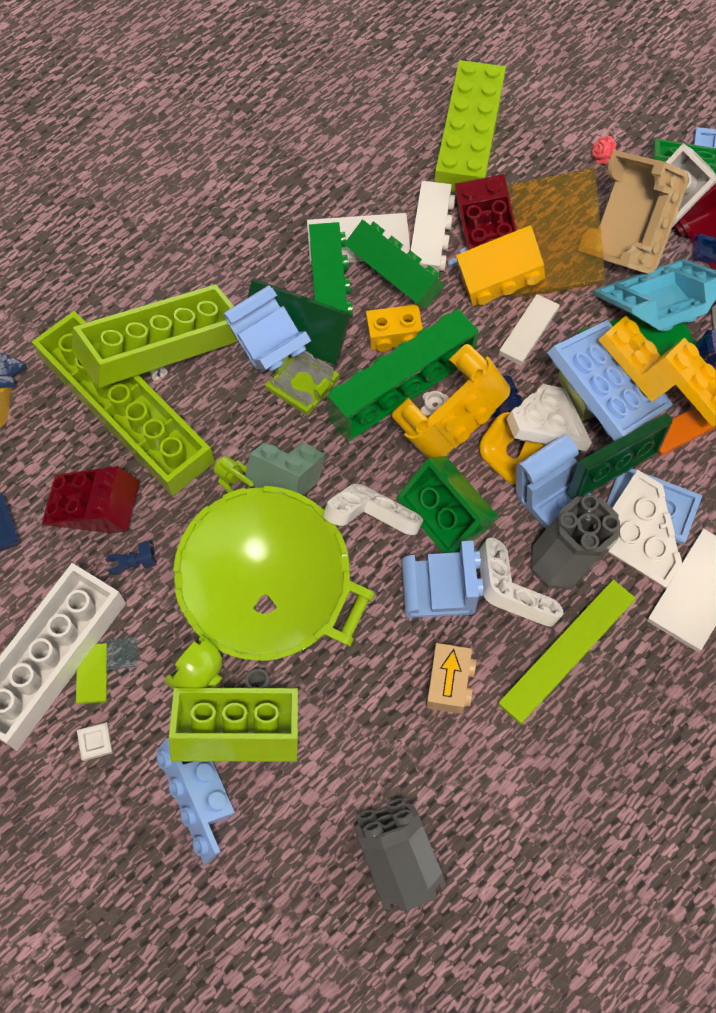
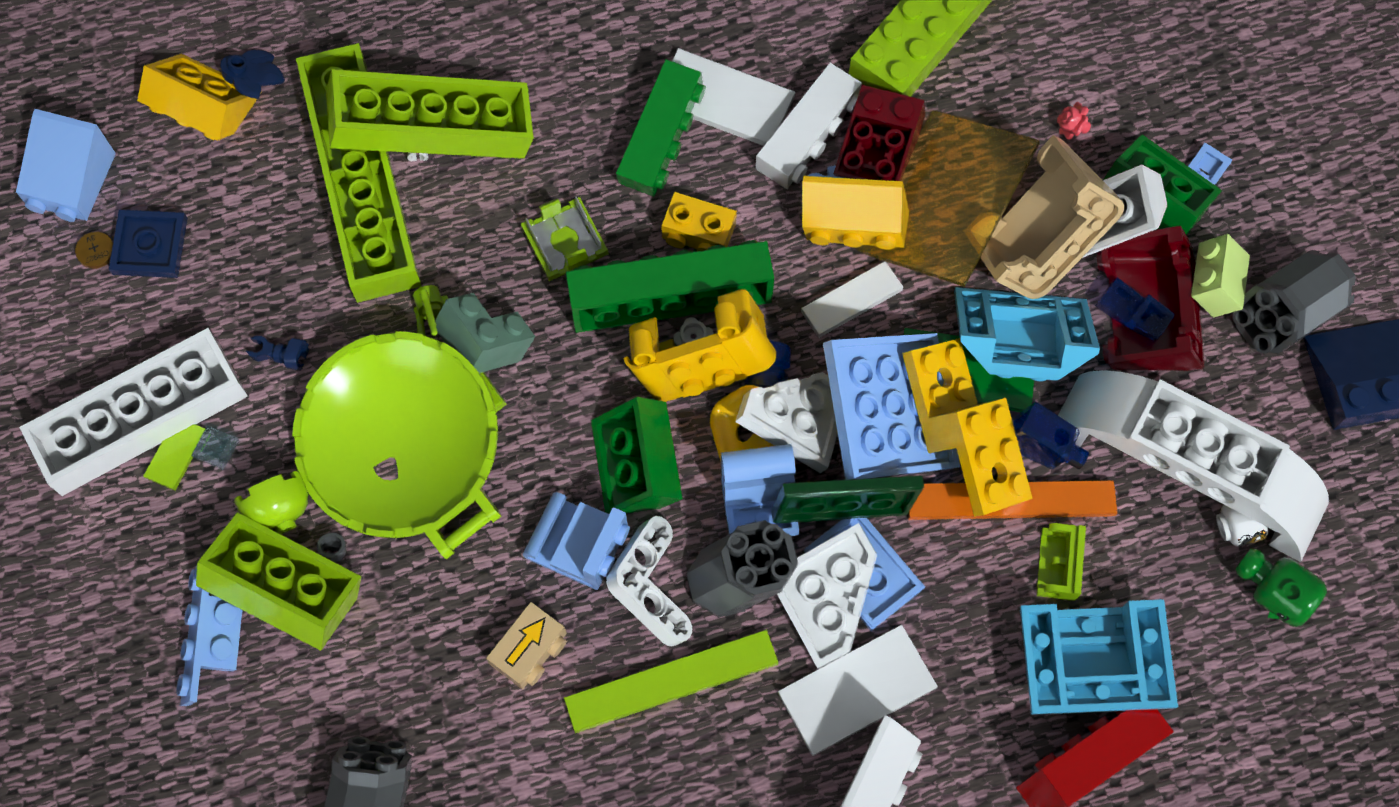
camera: 25 degrees right, 5 degrees up
dark red slope [41,466,139,533] -> none
white tile [77,722,113,761] -> none
light blue piece [223,285,311,371] -> none
dark green tile [248,279,351,365] -> none
white beam [323,484,423,535] -> none
green brick [344,219,445,309] -> none

